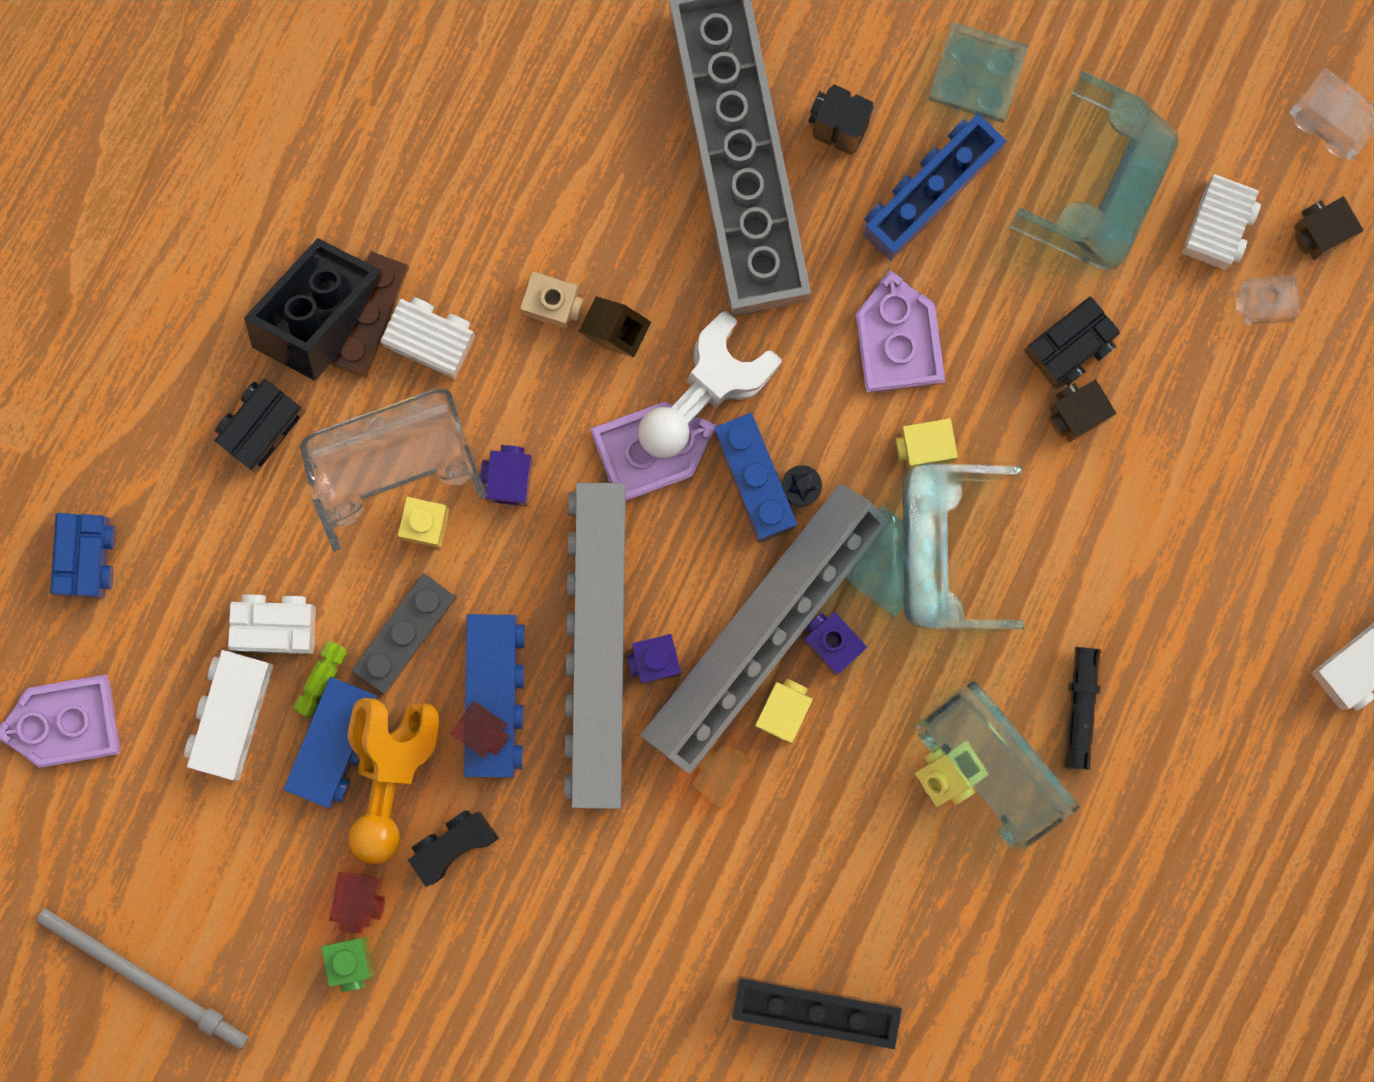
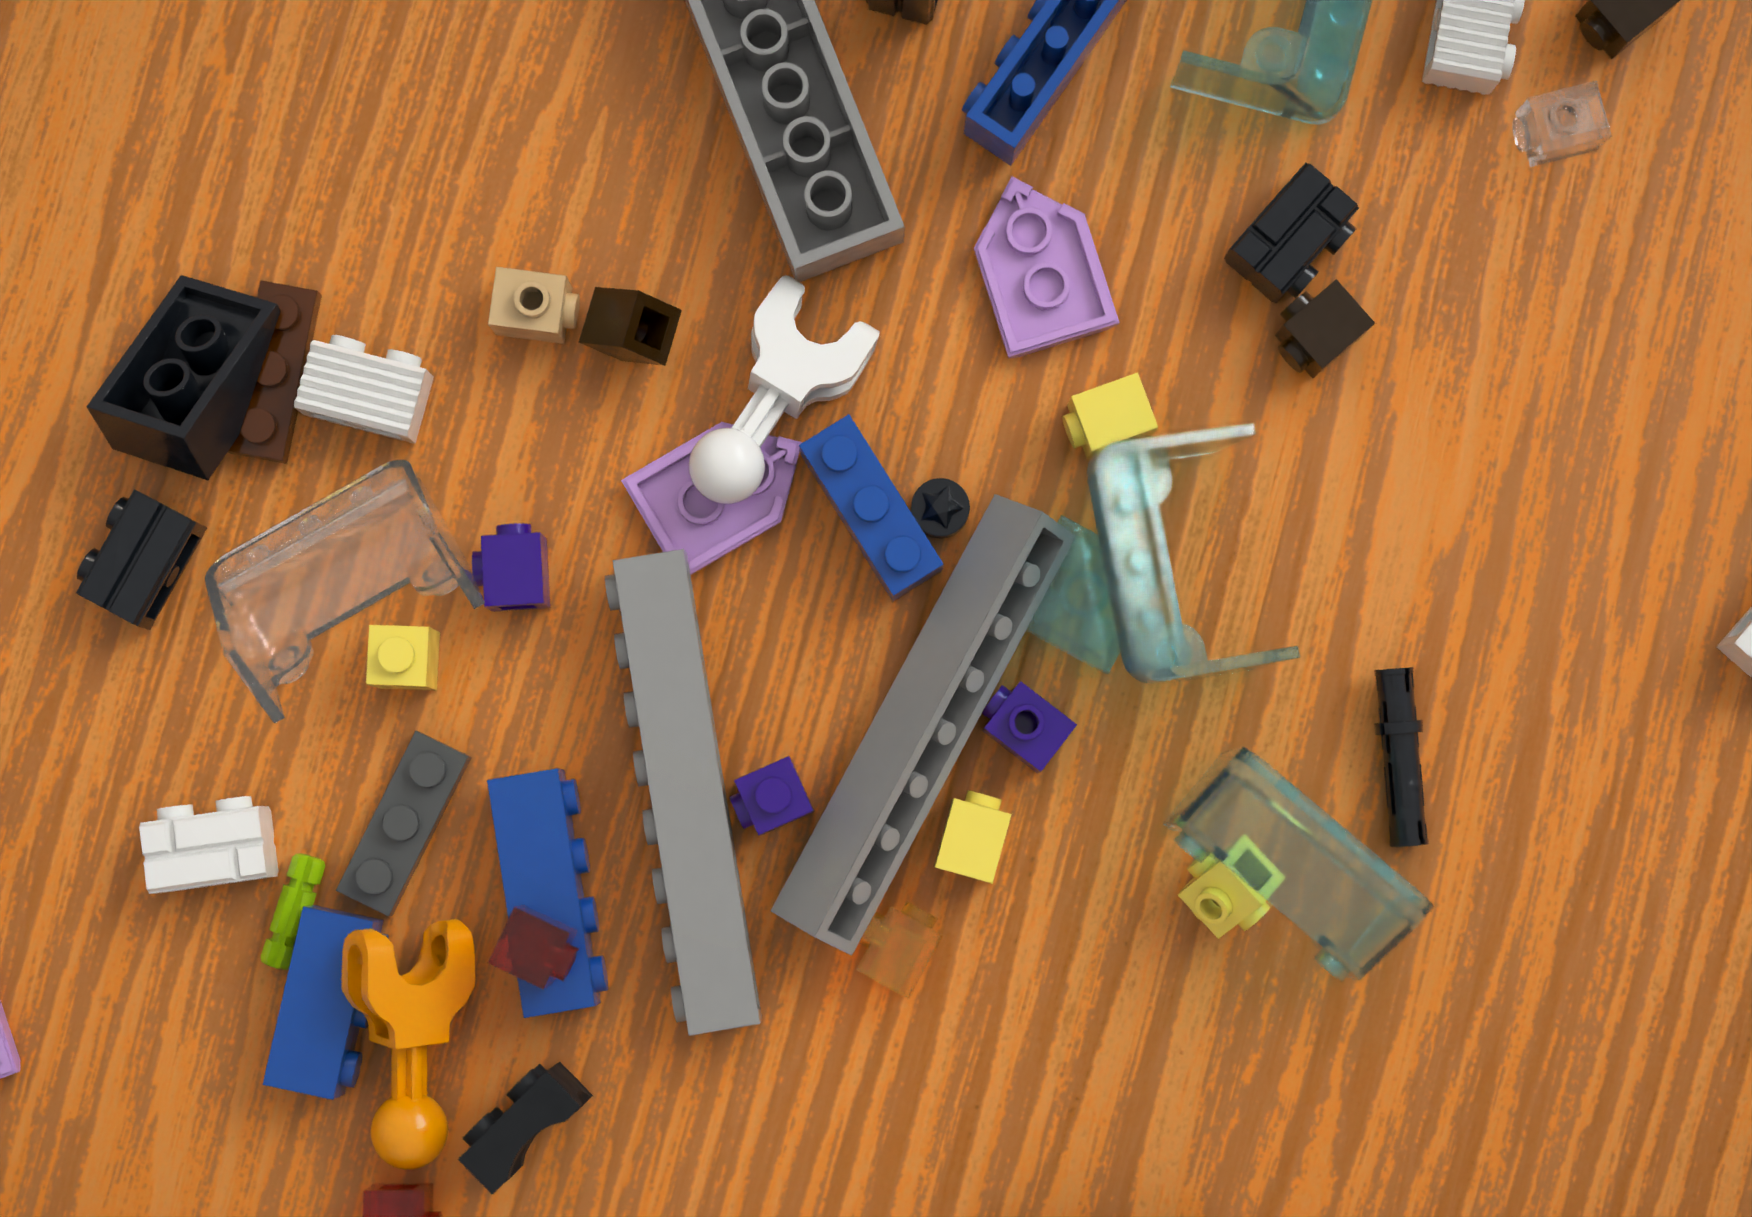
camera: 10 degrees left, 0 degrees up
white brick [184,650,274,781] -> none

